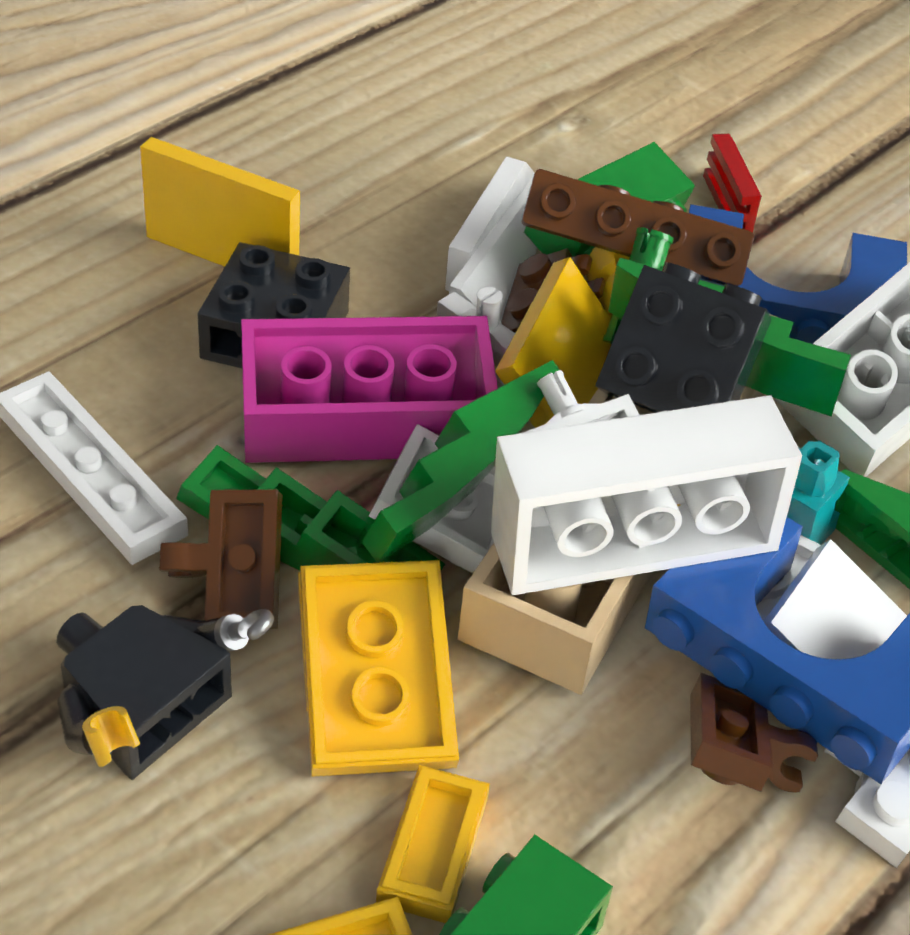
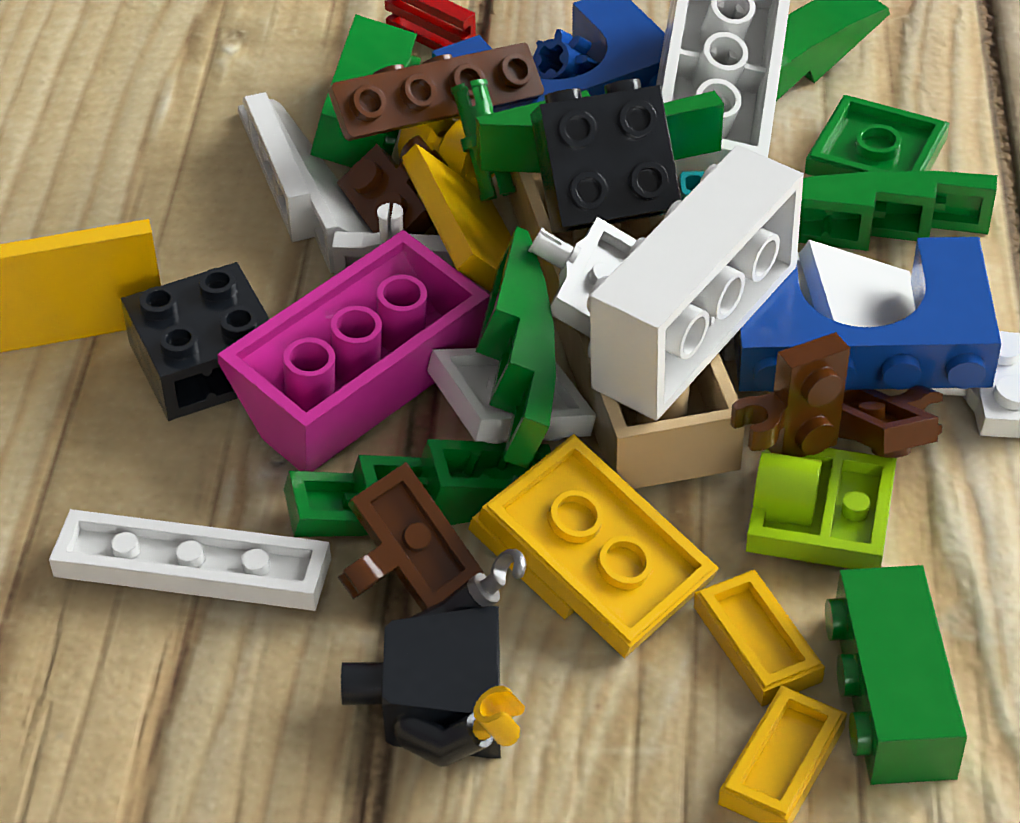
camera: 35 degrees left, 0 degrees up
none -> blue gear [533,29,599,79]
none -> reddish brown plate [730,332,850,457]
none -> lime plate [746,448,897,569]

